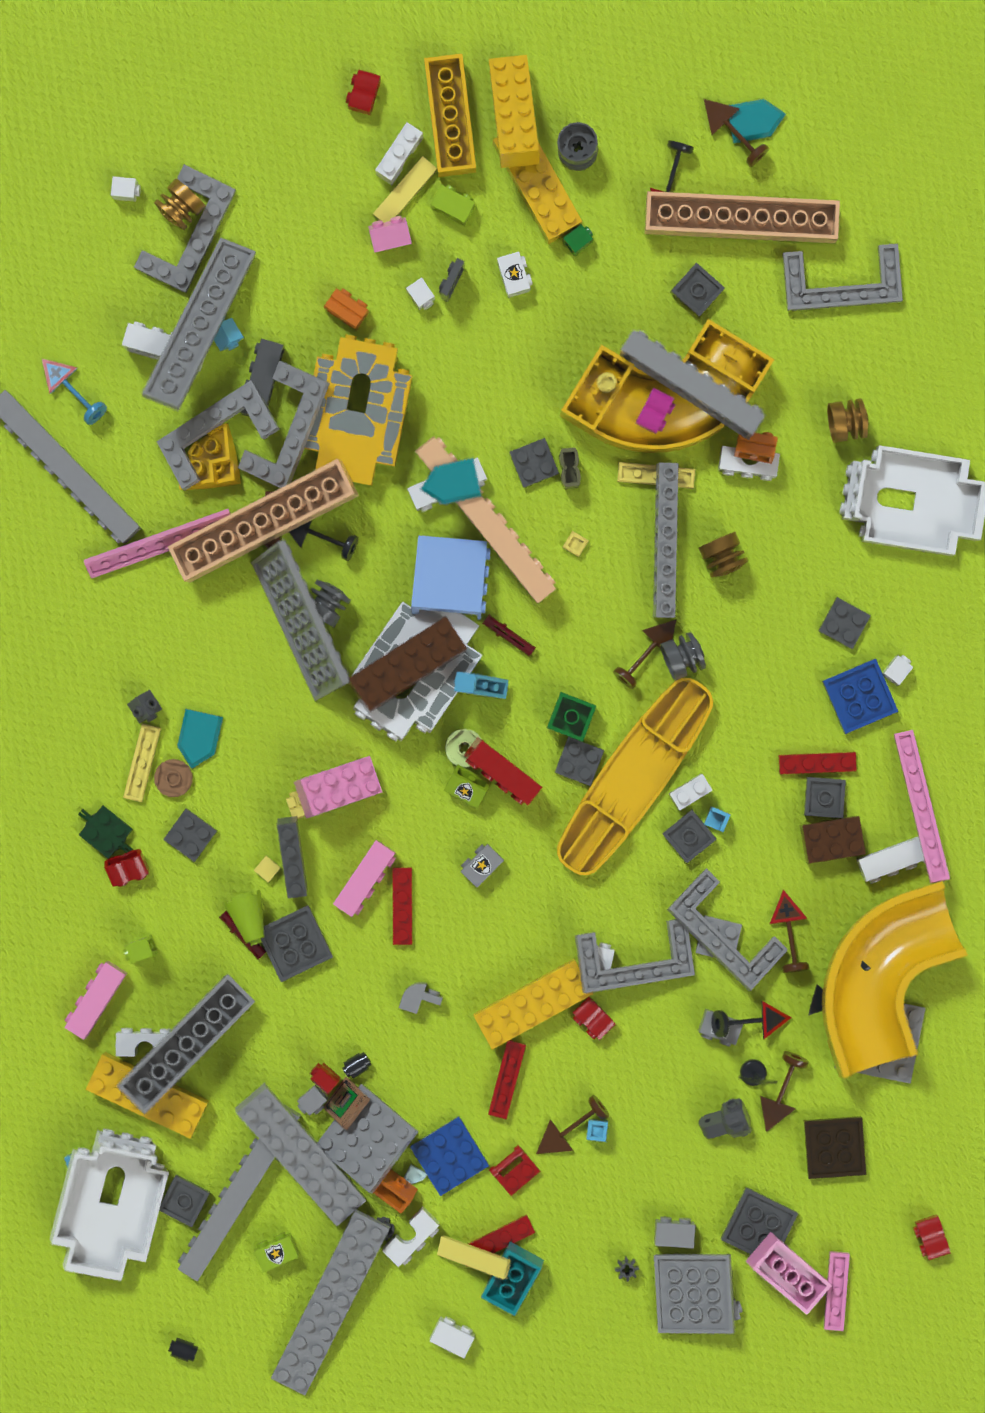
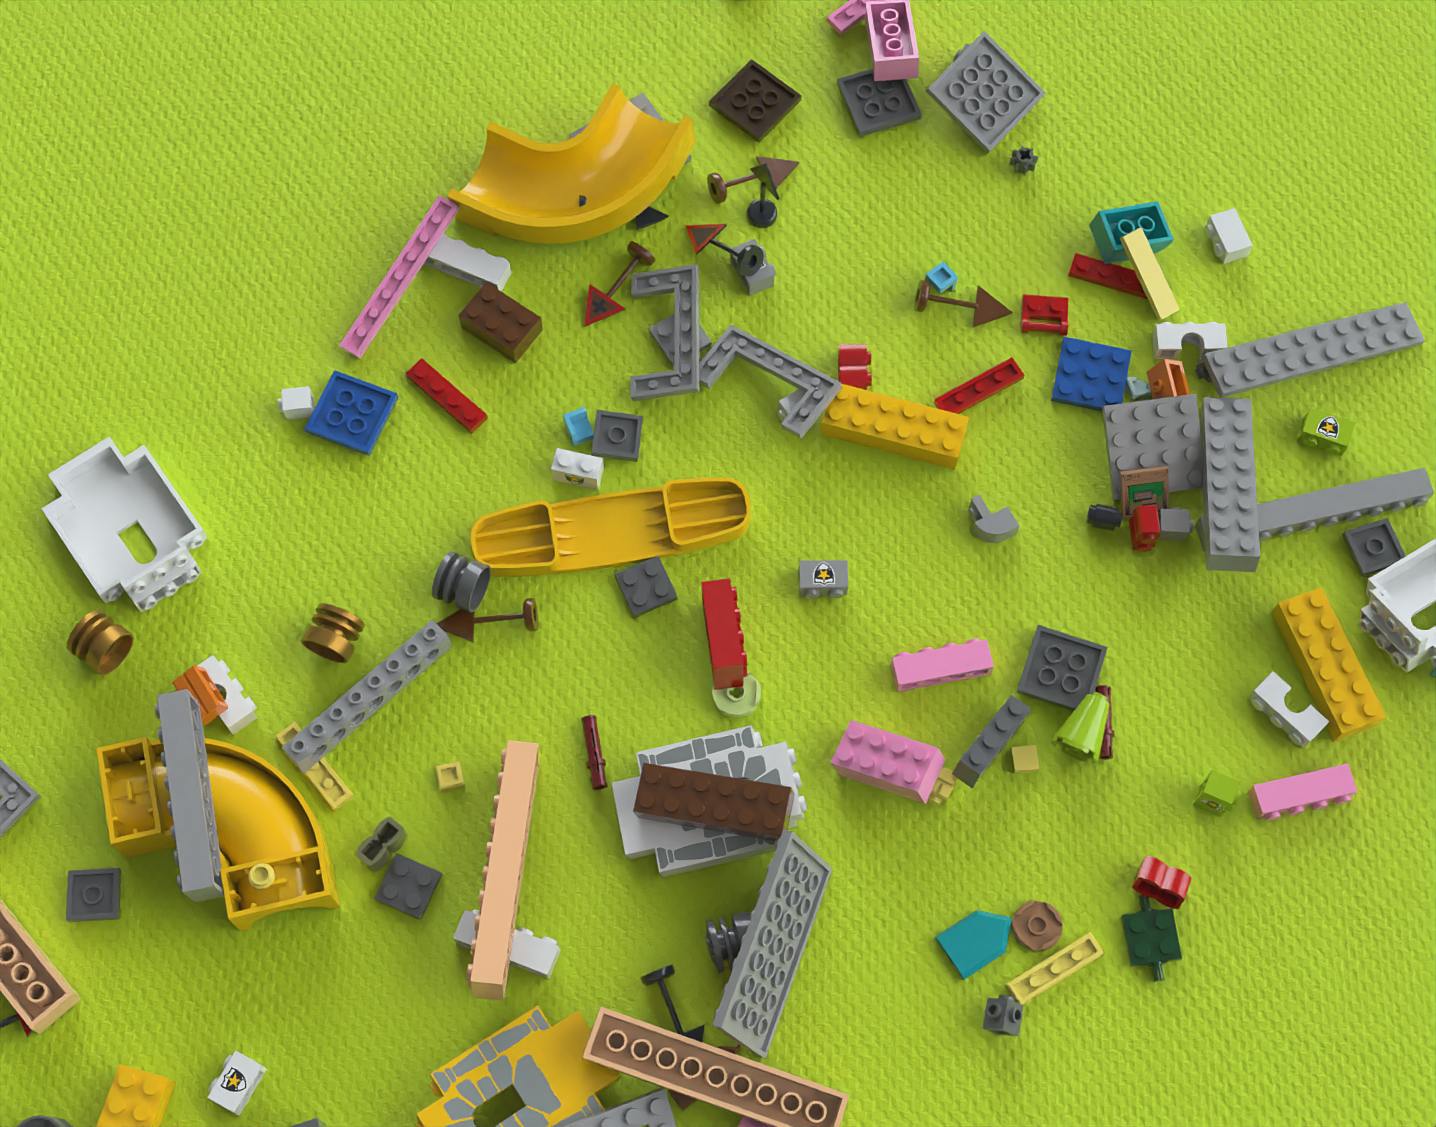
camera: 135 degrees left, 20 degrees down
light grey brick [116,974,255,1114] -> none
dark grey plate [163,808,217,862] -> none
red plate [393,868,412,945] -> none
light blue panel [411,535,491,619] -> none
teal tile [420,458,481,505] -> none
lime brick [444,764,491,809] -> none
medium azure brick [454,672,509,699] -> none
green brick [547,692,597,742] -> none
green brick [563,224,593,257] -> none
dark pink brick [635,388,675,434] -> none
light grey brick [654,1217,695,1248] -> none
dark grey piece [699,1098,752,1139] -> none
dark grey plate [804,777,846,818] -> none
dark grey plate [818,597,871,649] -> none

